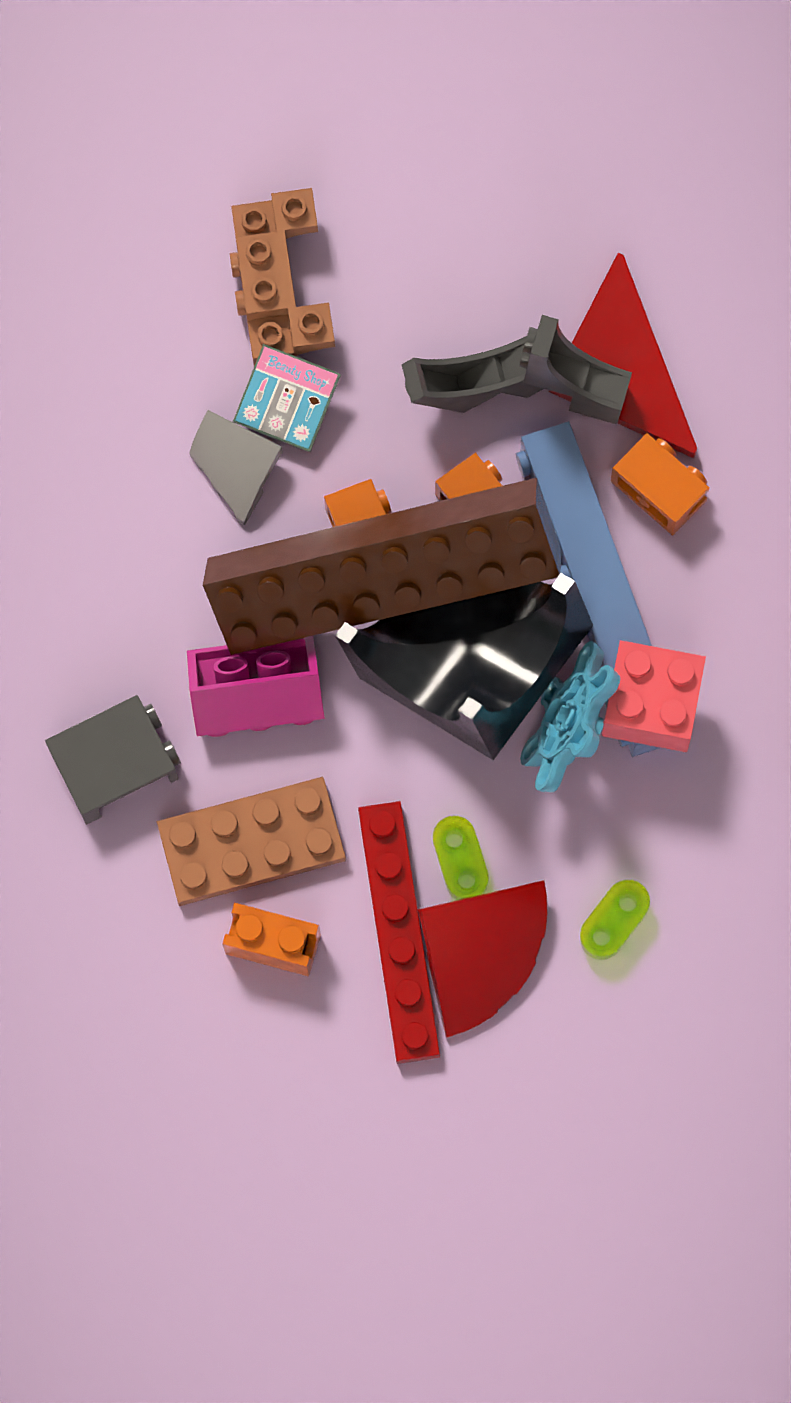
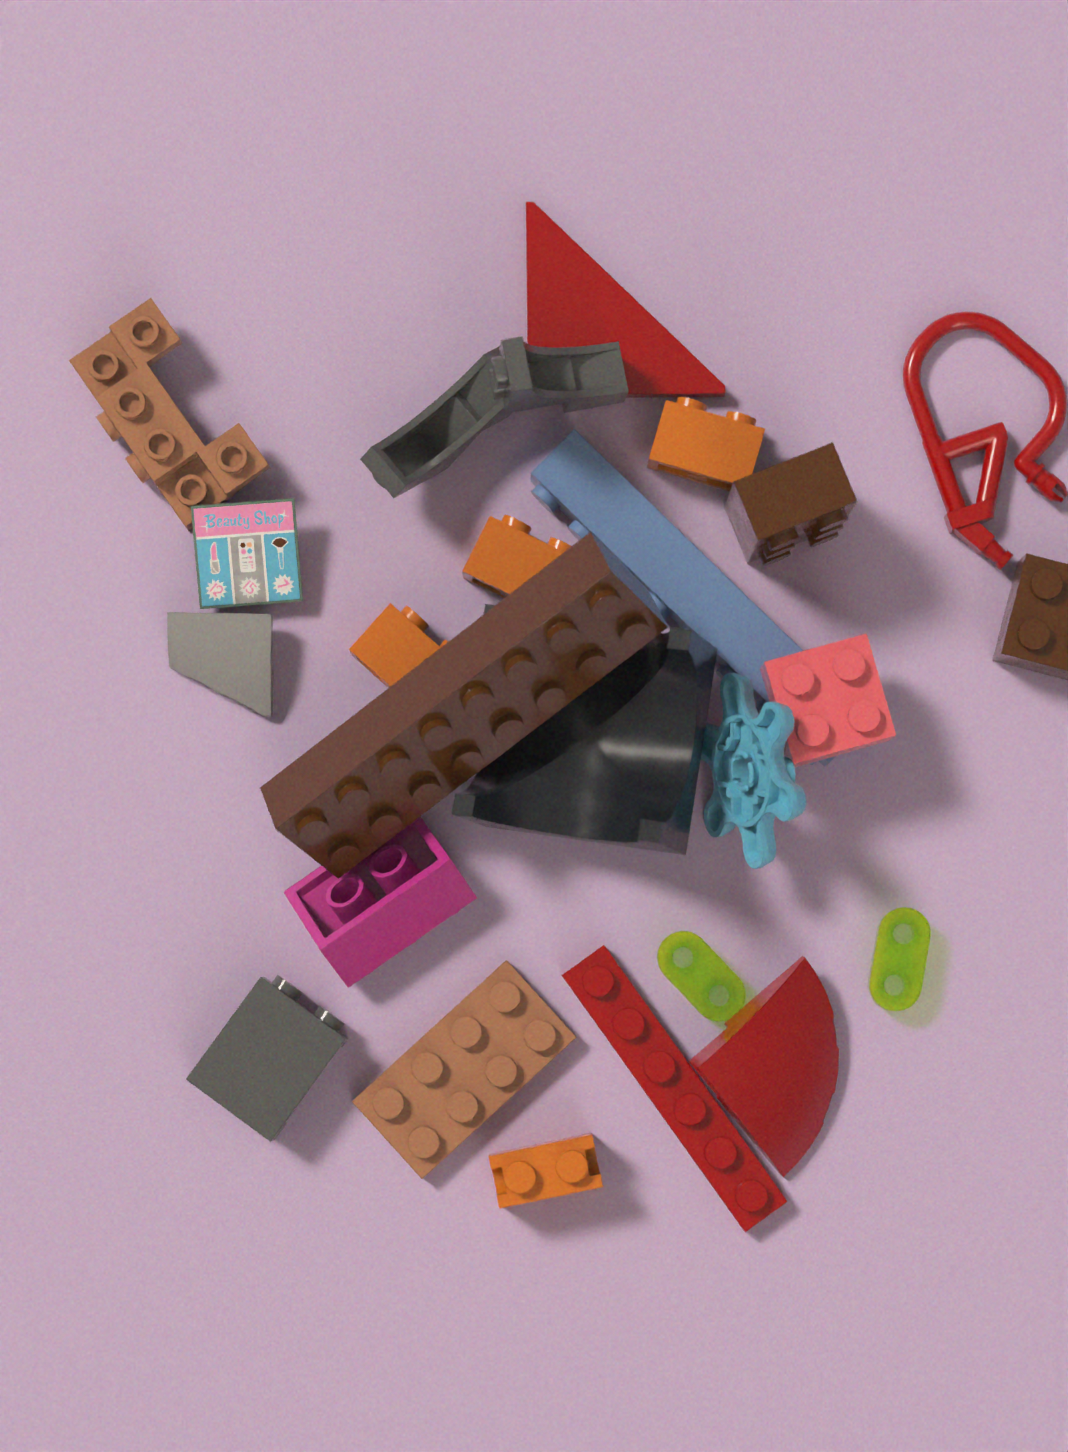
camera: 30 degrees left, 10 degrees up
none -> reddish brown brick [724,442,857,566]

